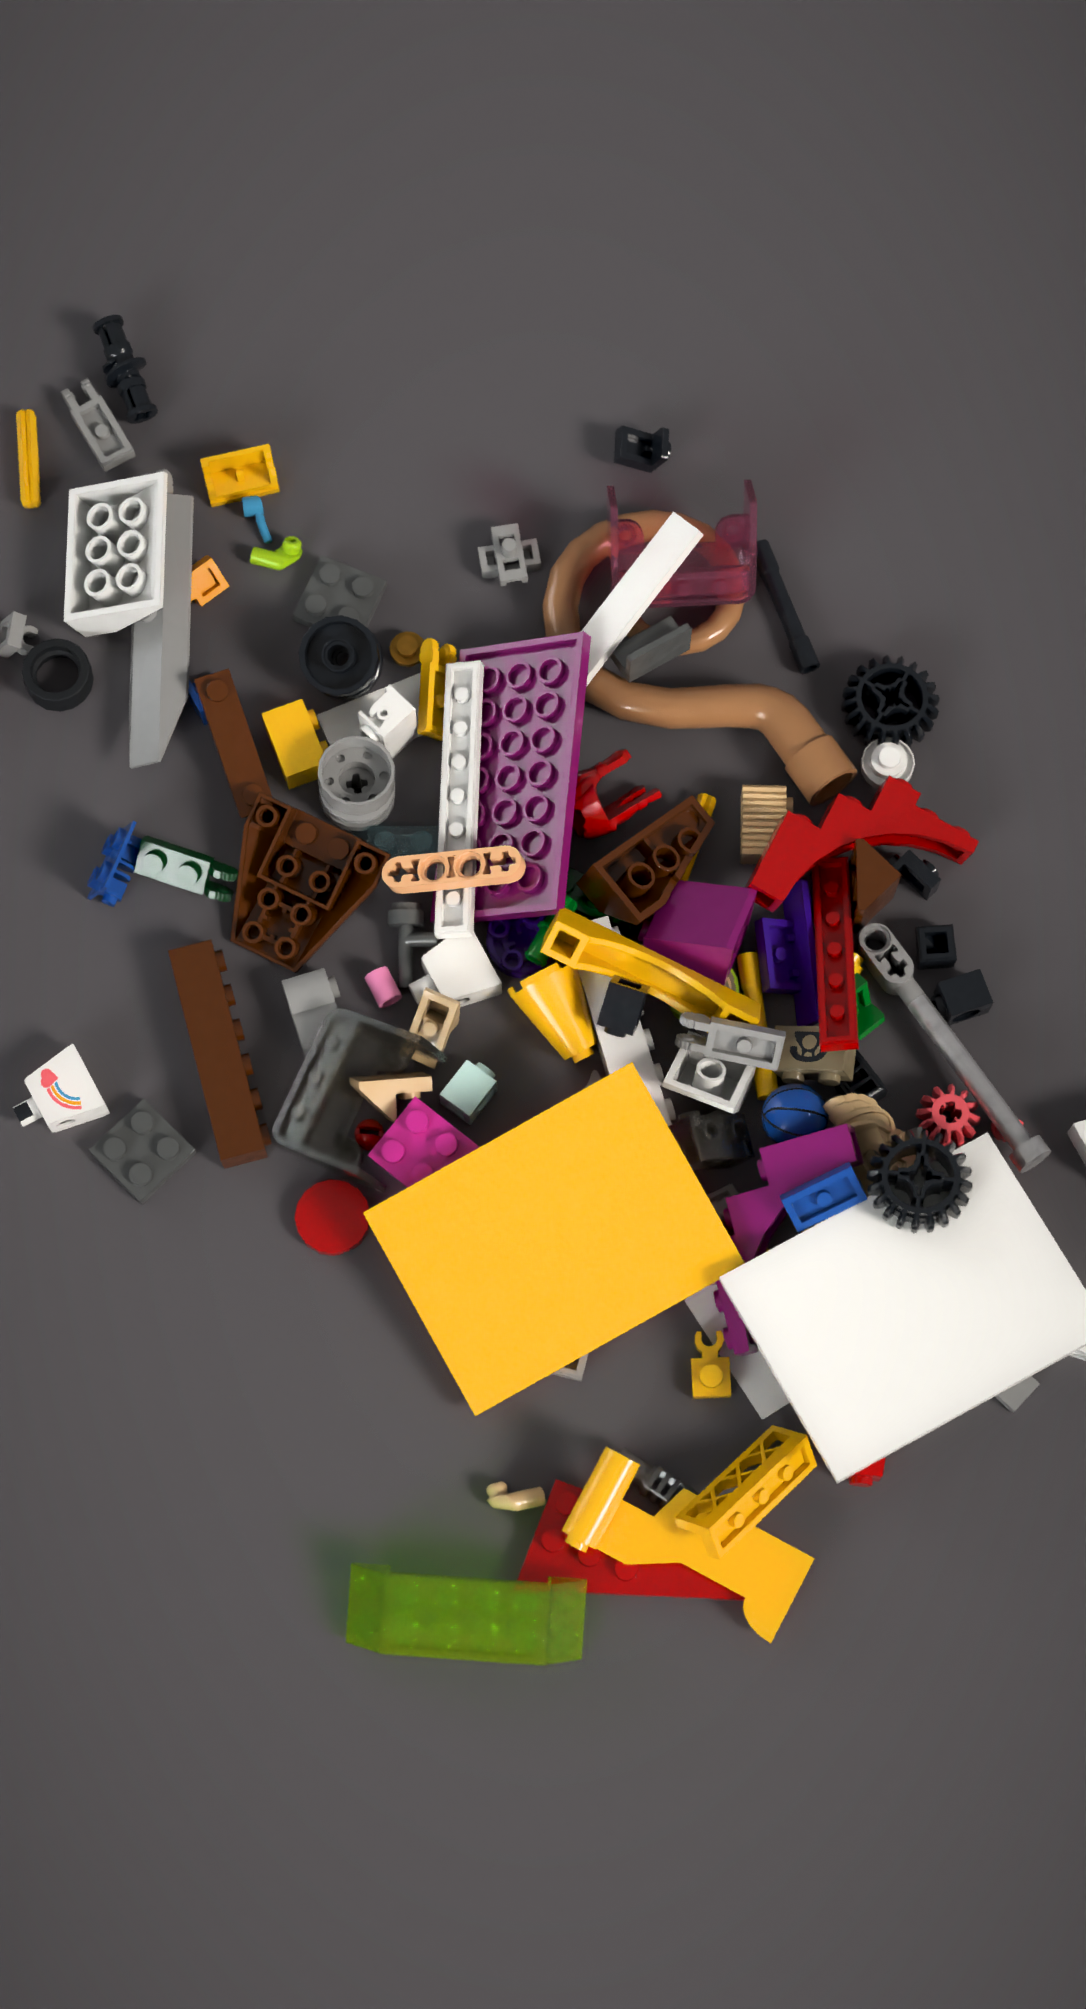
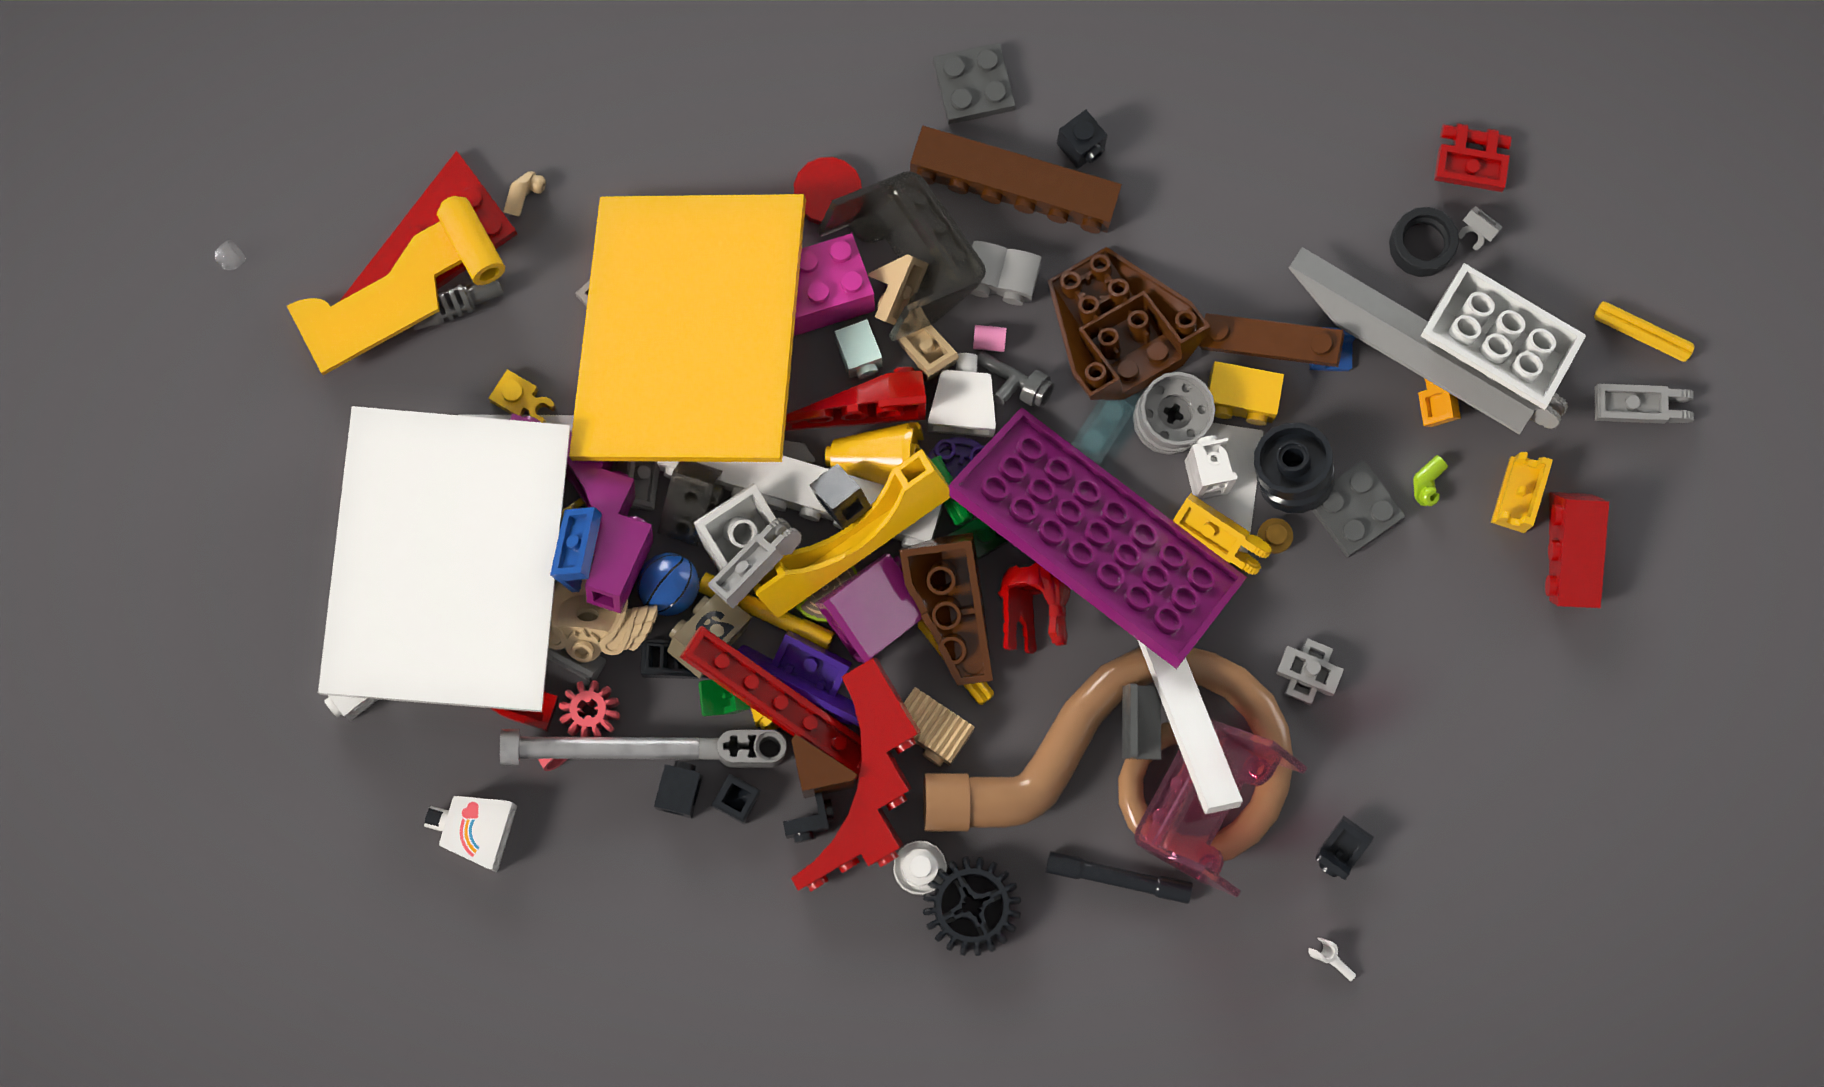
camera: 120 degrees right, 5 degrees up
white torso [13,1044,110,1133] -> none
blue hinge [87,821,141,907] -> none
black piece [93,315,158,424] -> none
hinge [134,836,239,902] -> none
dark azure hand [242,496,273,544] -> none
clear neon green slope [346,1563,587,1666] -> none
red hinge [354,1119,385,1151] -> none
light nougat beam [382,845,526,894] -> none
white tile [434,660,484,939] -> none
yellow fence [674,1425,817,1560] -> none
black gear [866,1128,973,1233] -> none
none -> clear hinge [214,239,246,270]
none -> red wedge [785,367,926,431]
none -> black brick [1056,109,1108,169]
none -> white hand [1308,937,1356,981]
none -> red wedge [1545,492,1609,608]

